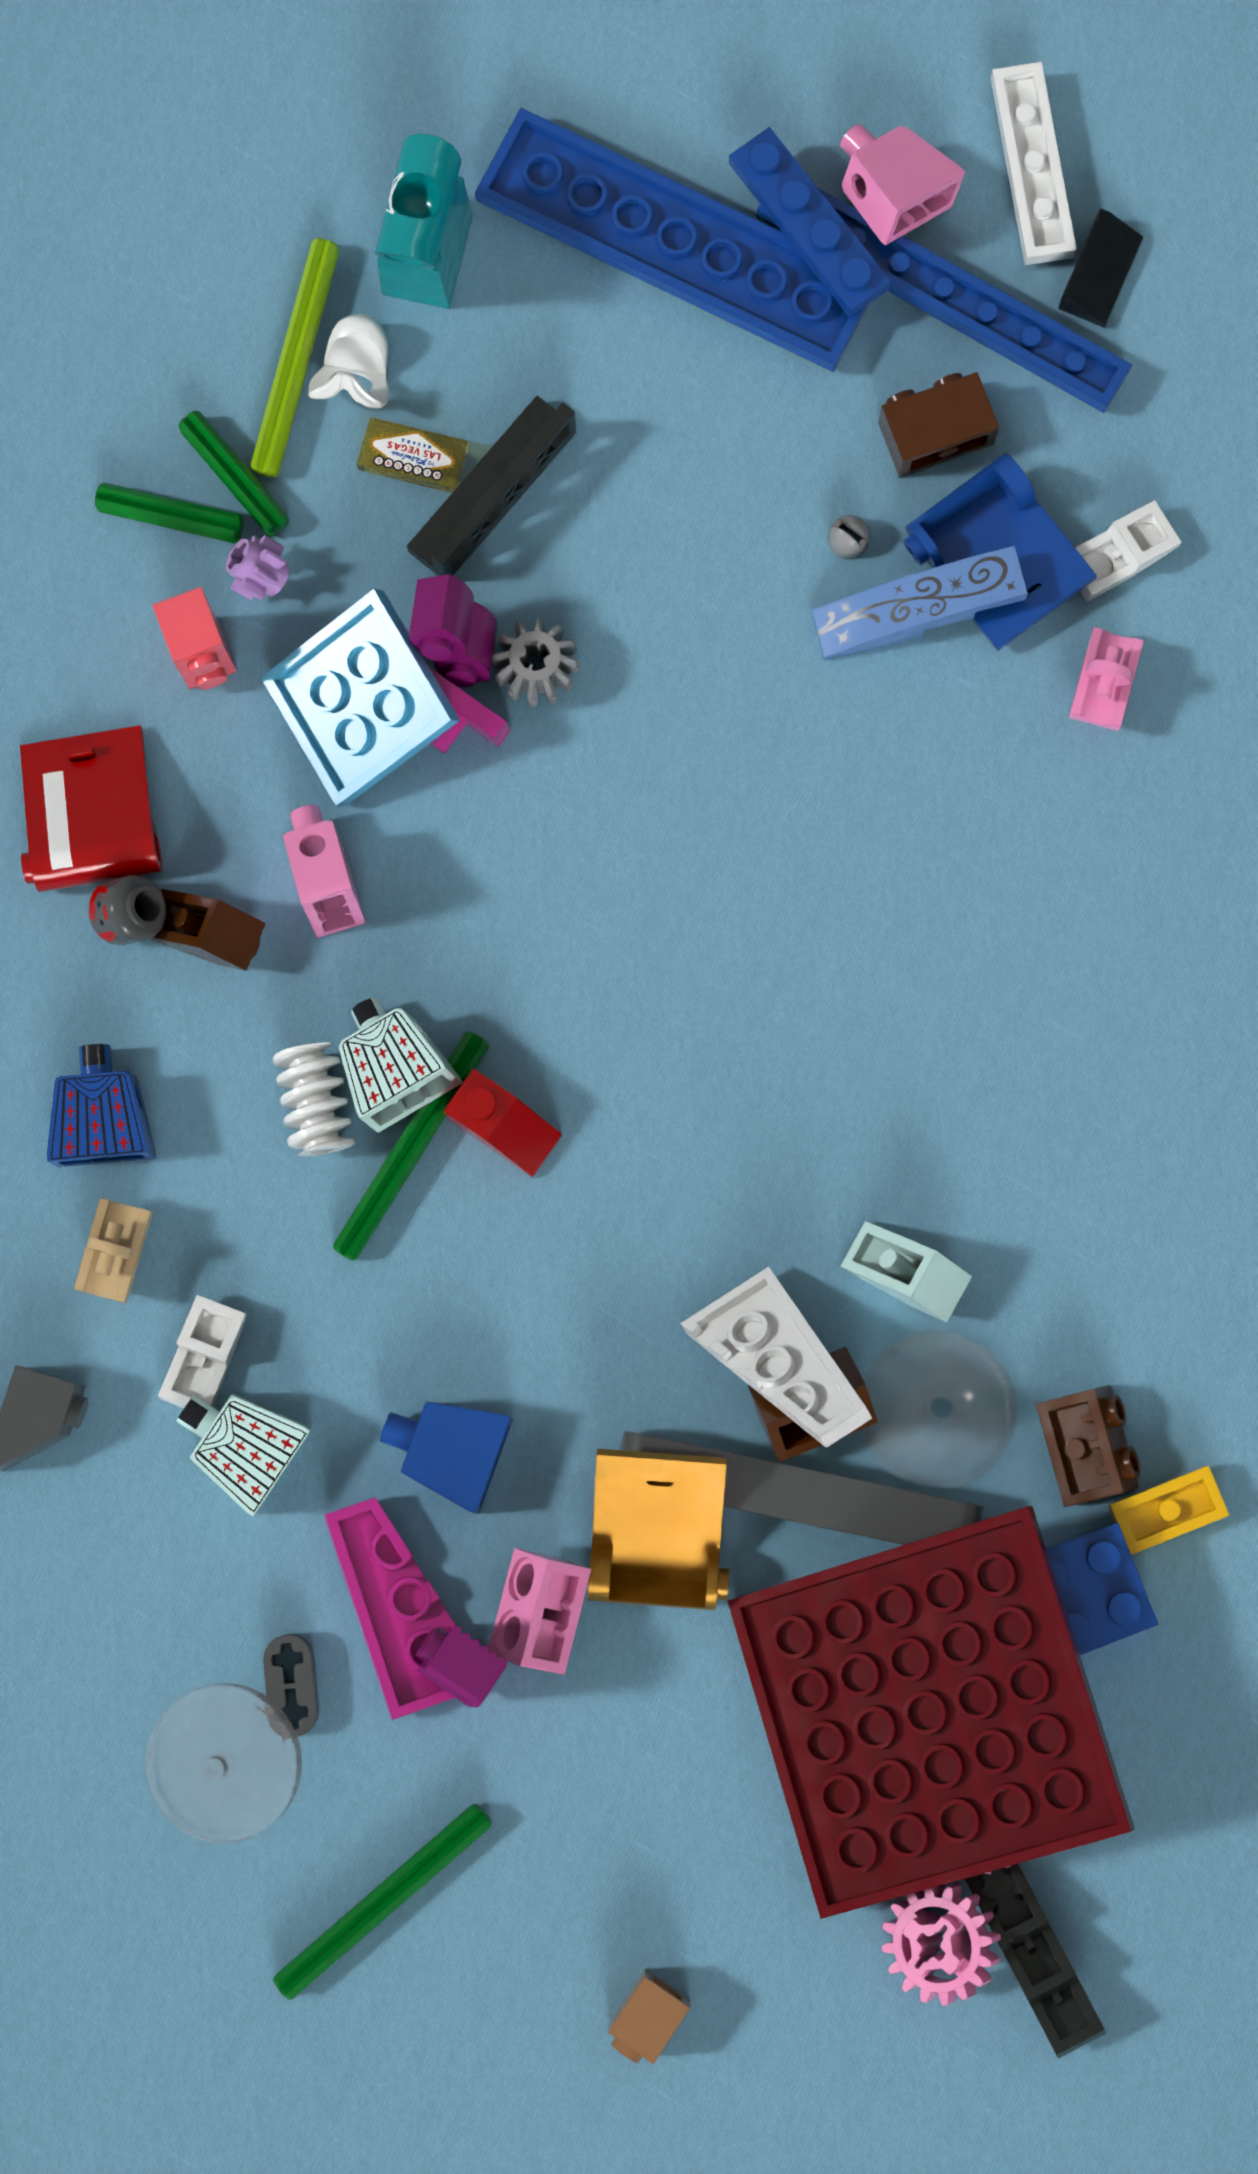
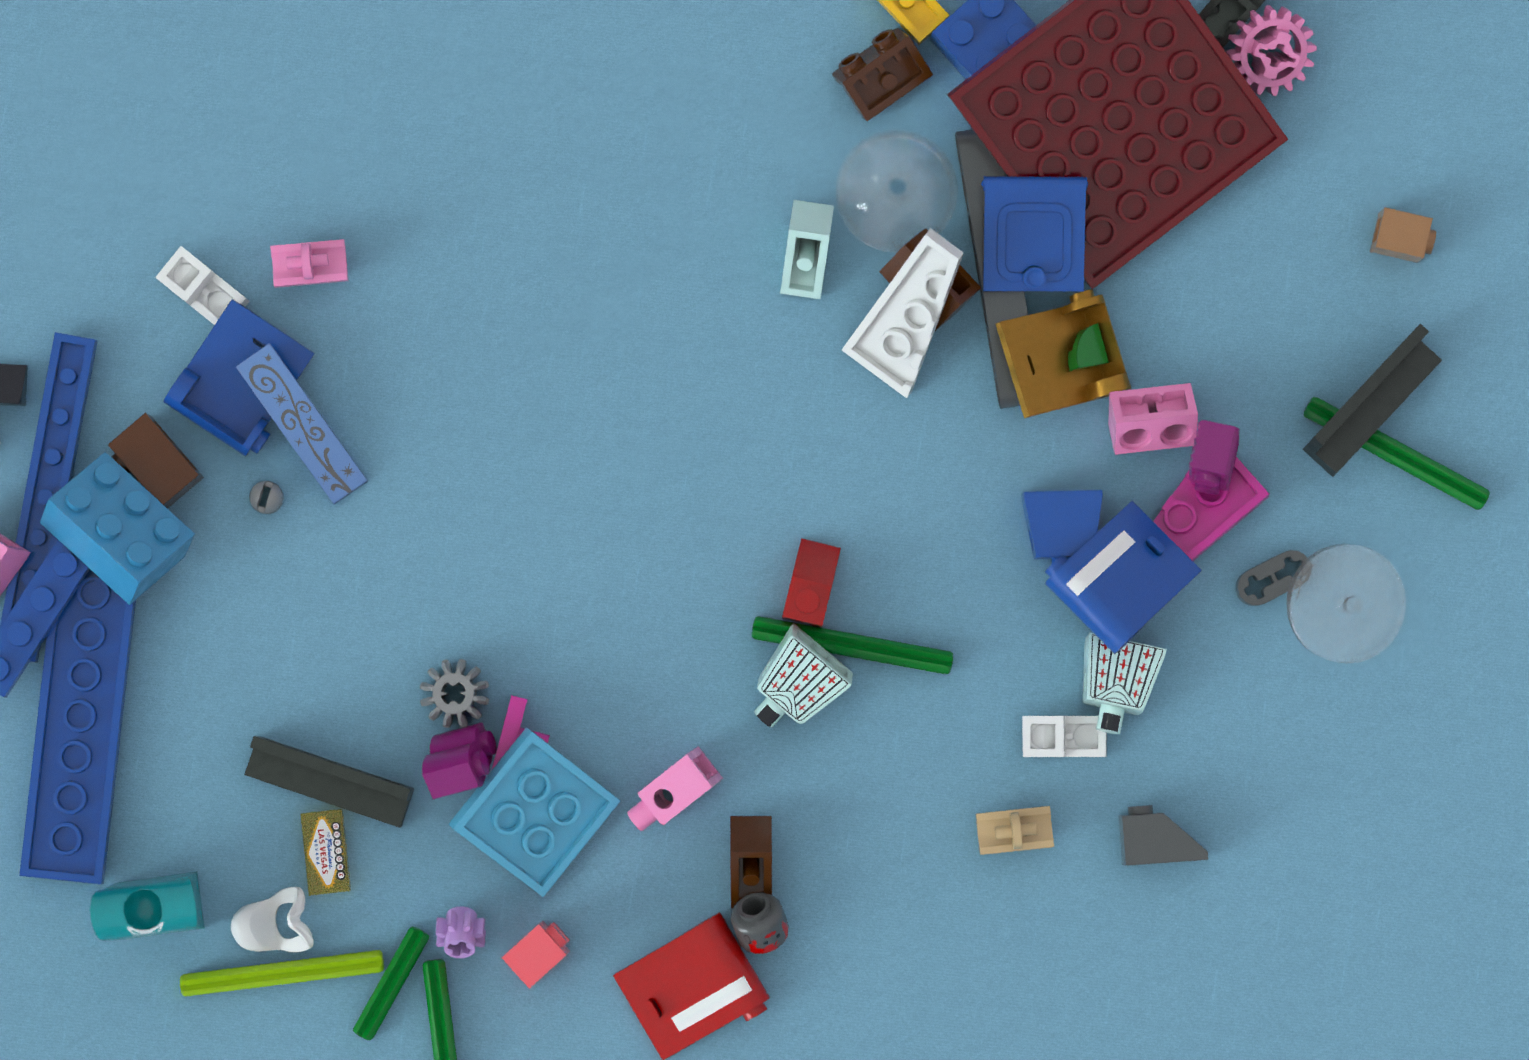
camera: 120 degrees left, 5 degrees up
blue torso [47,1044,156,1167] -> none
white piece [273,1042,355,1157] -> none
none -> dark azure brick [40,452,195,605]
none -> blue container [981,176,1088,292]
none -> blue door [1045,501,1202,654]
none -> green tile [1068,323,1109,372]
none -> pearl dark grey fence [1302,324,1442,477]

